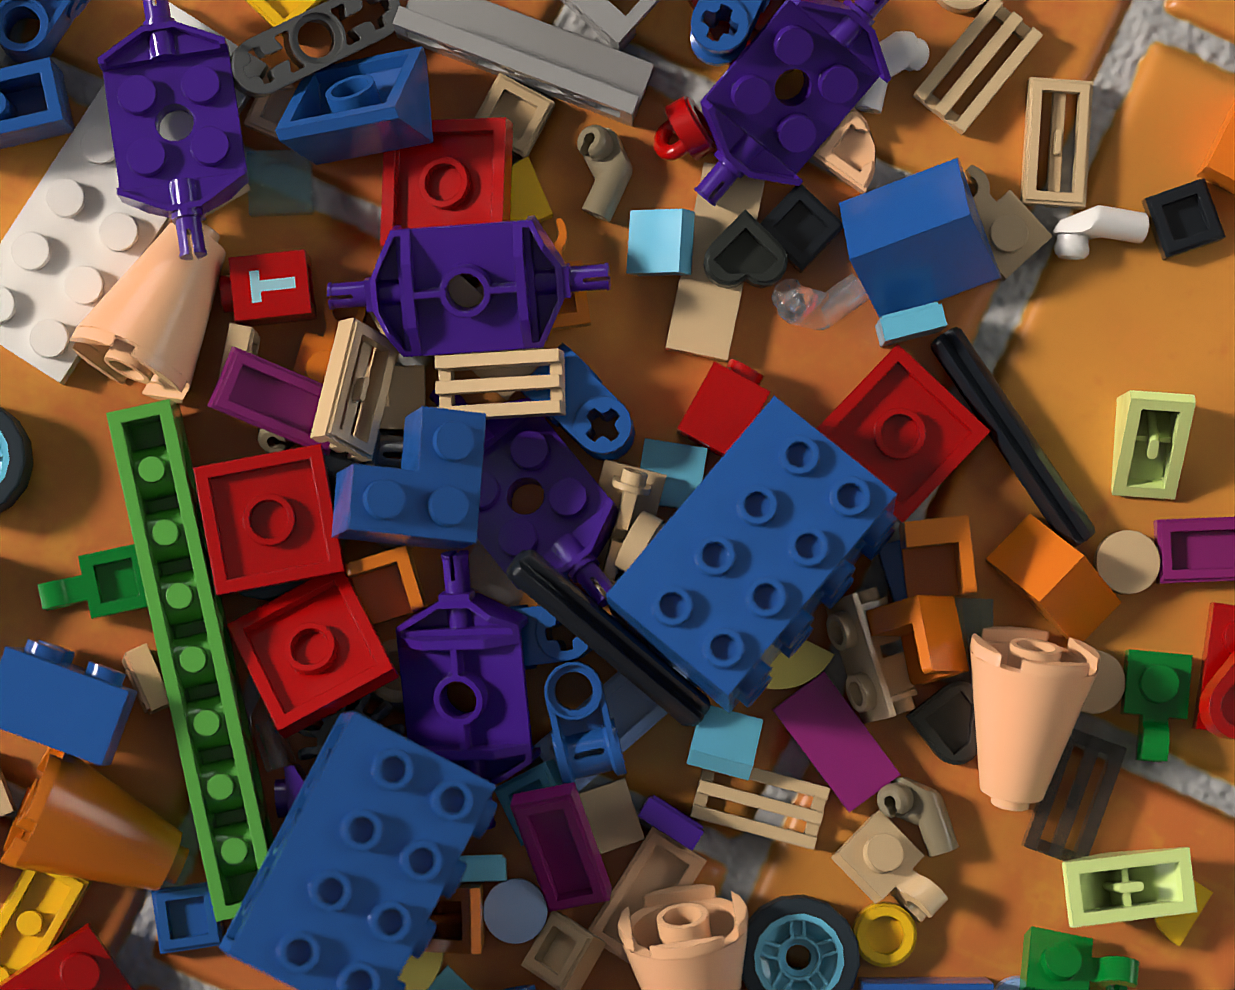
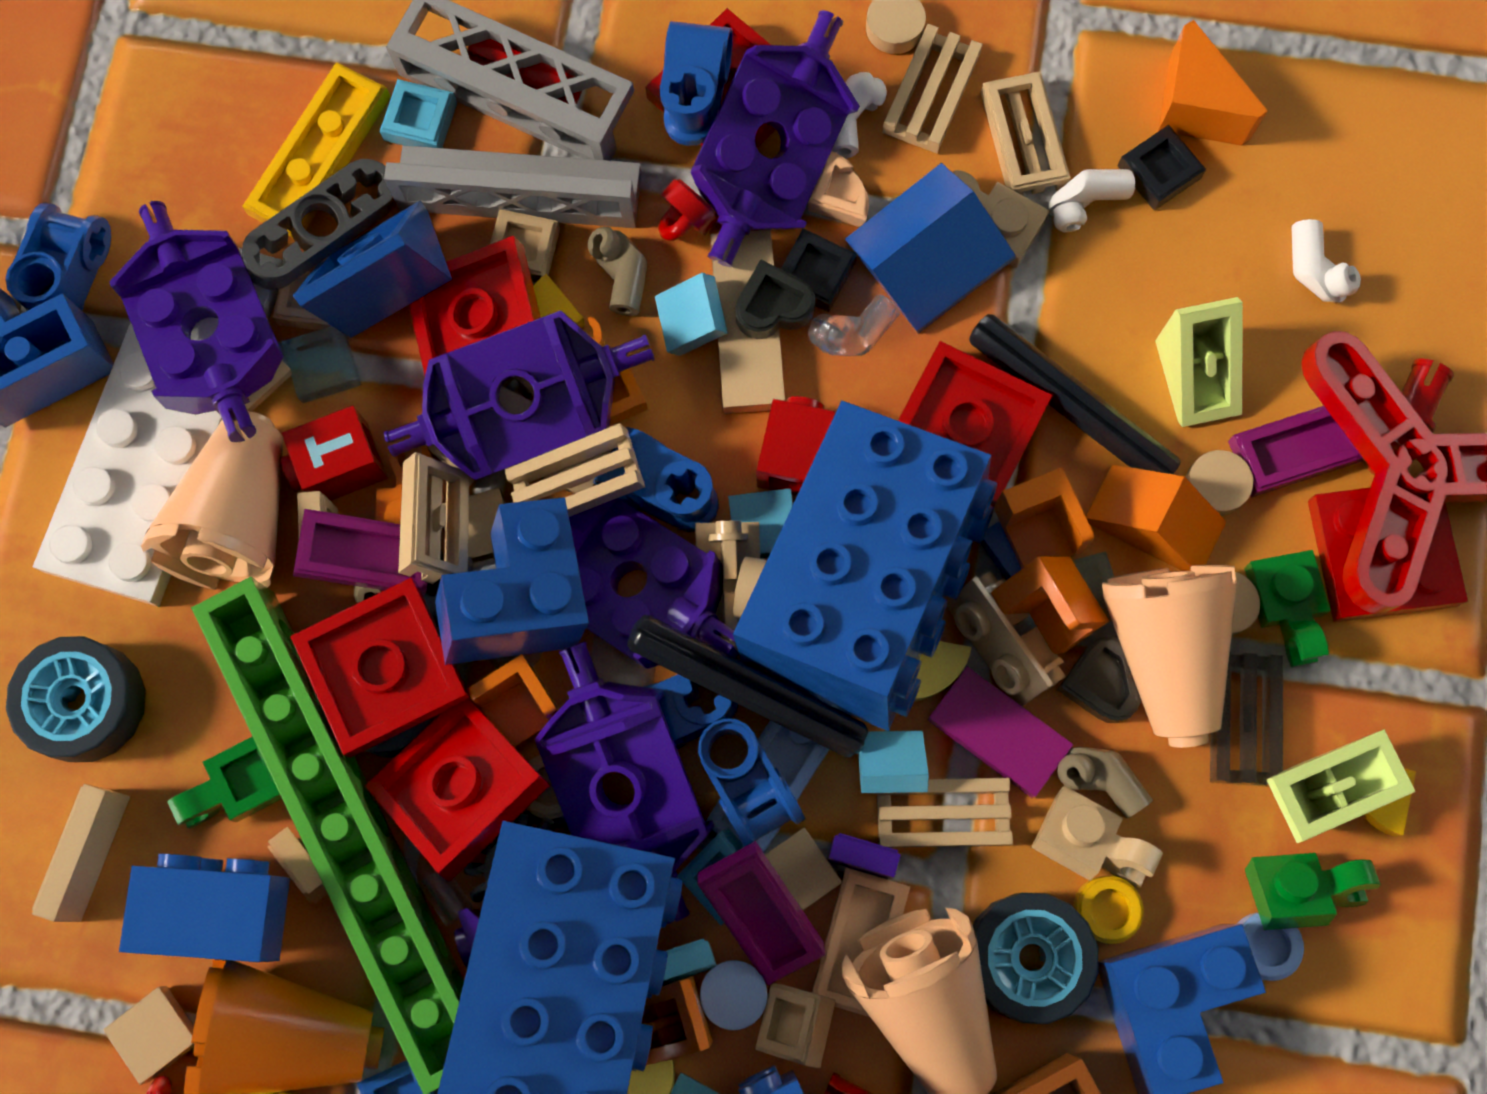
camera: 15 degrees left, 10 degrees down
medium azure tile [875,302,947,347] -> none

